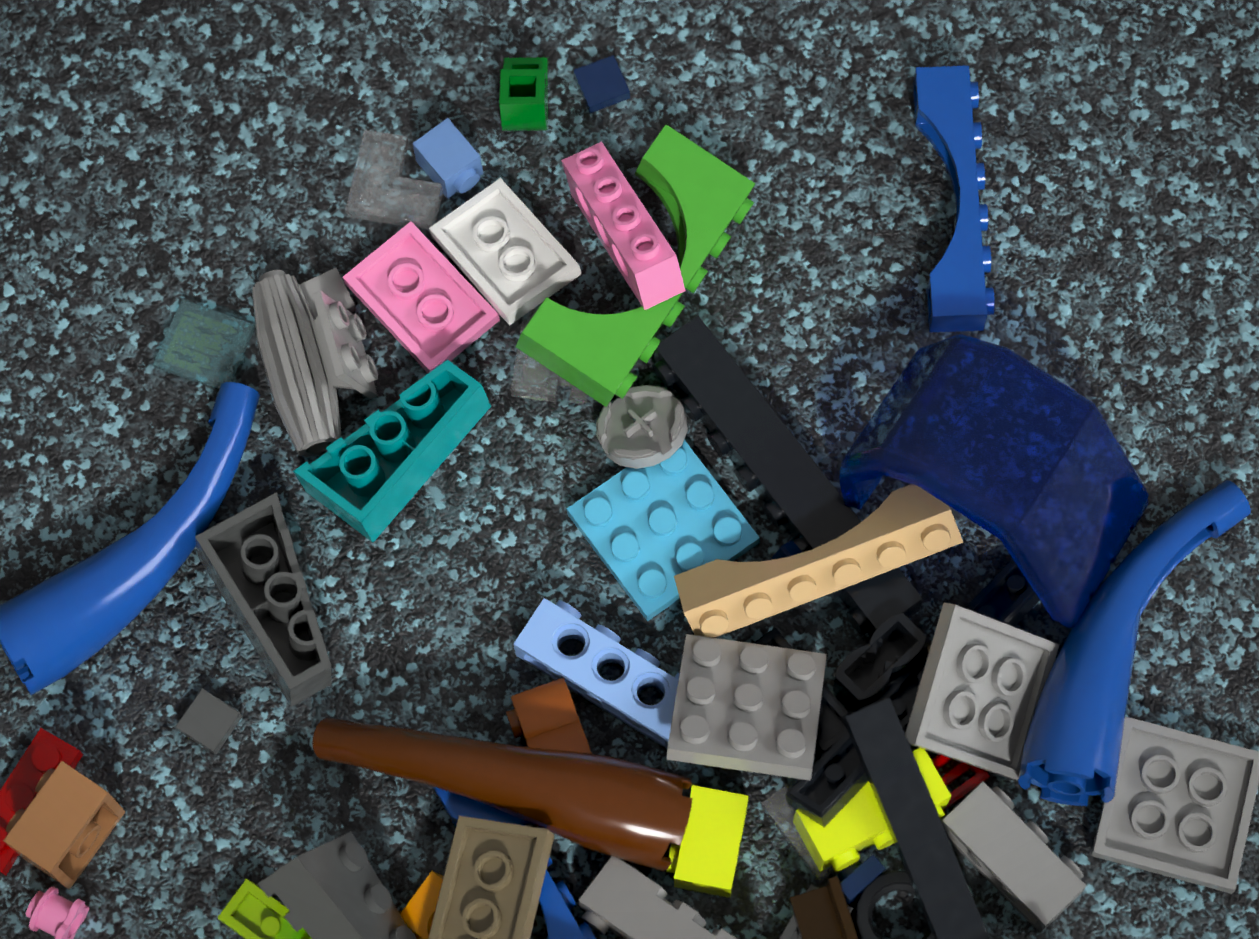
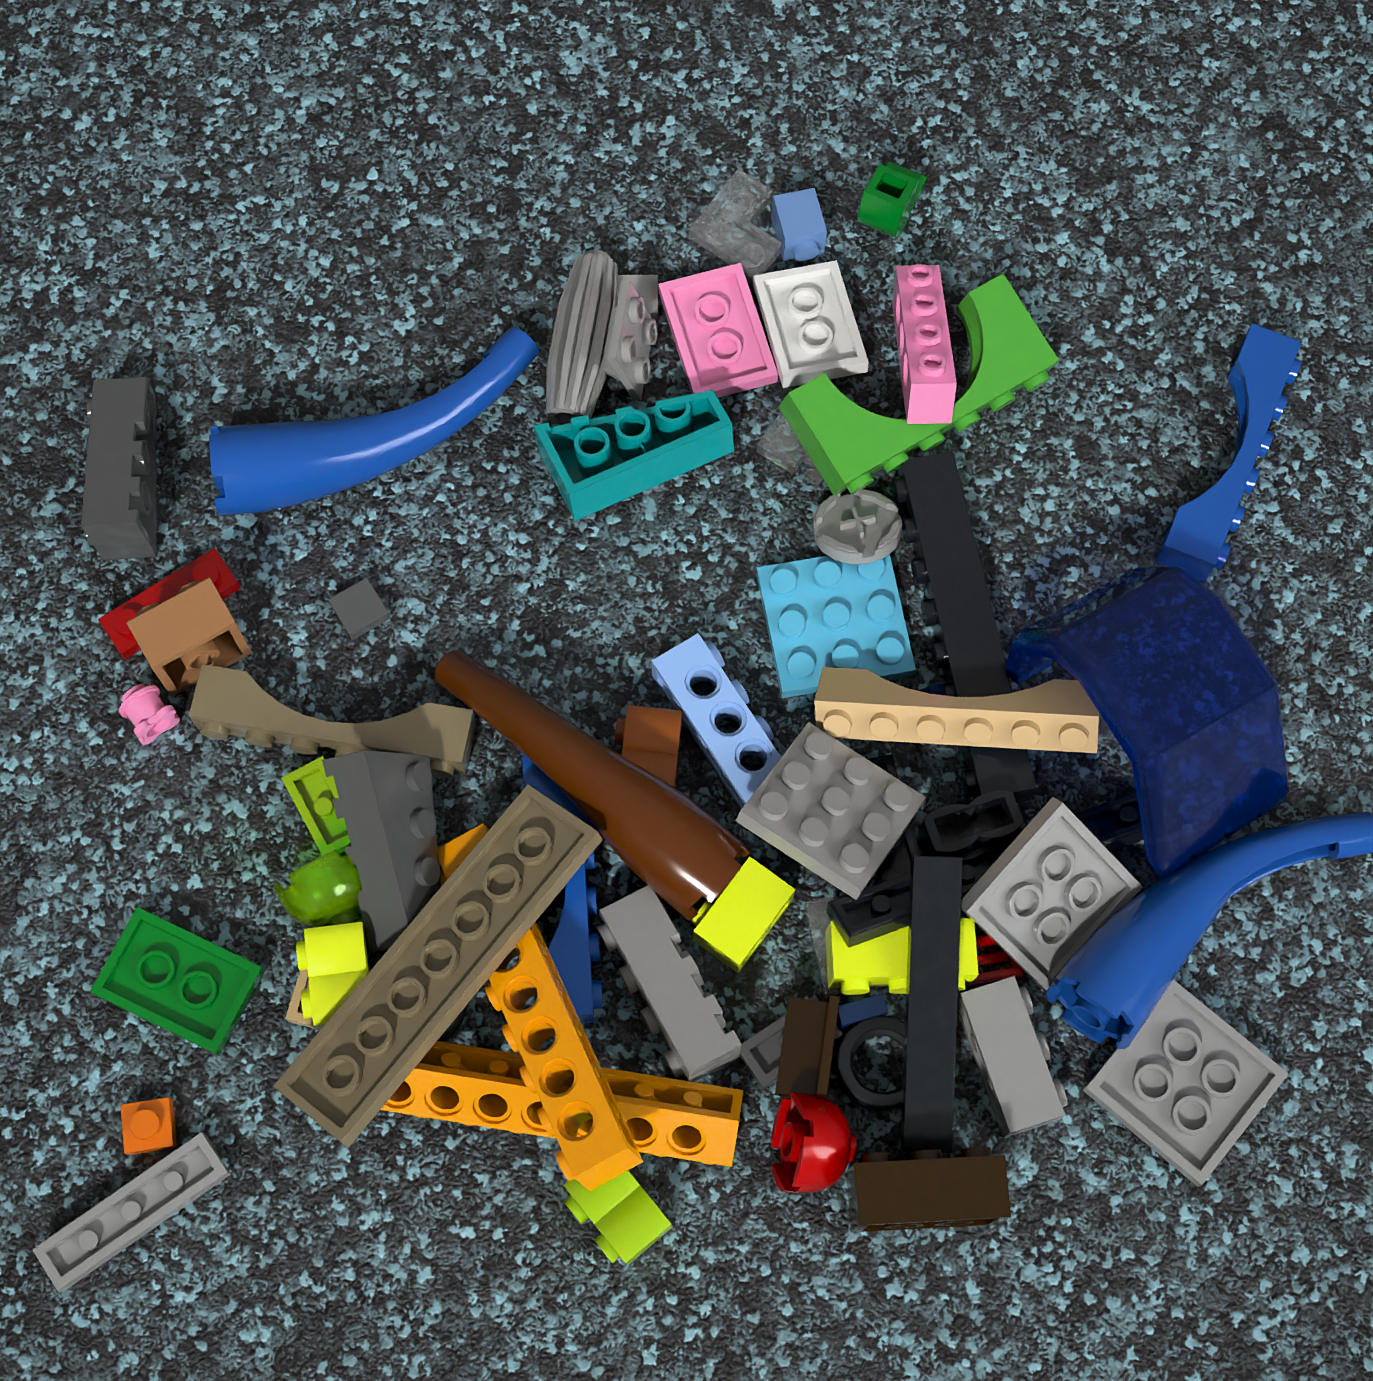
camera: 20 degrees right, 0 degrees up
clear light blue piece [153,299,255,390] -> none
dark grey wedge [195,492,332,707] -> none
dark blue tile [573,55,630,113] -> none
none -> dark tan arch [189,664,477,778]

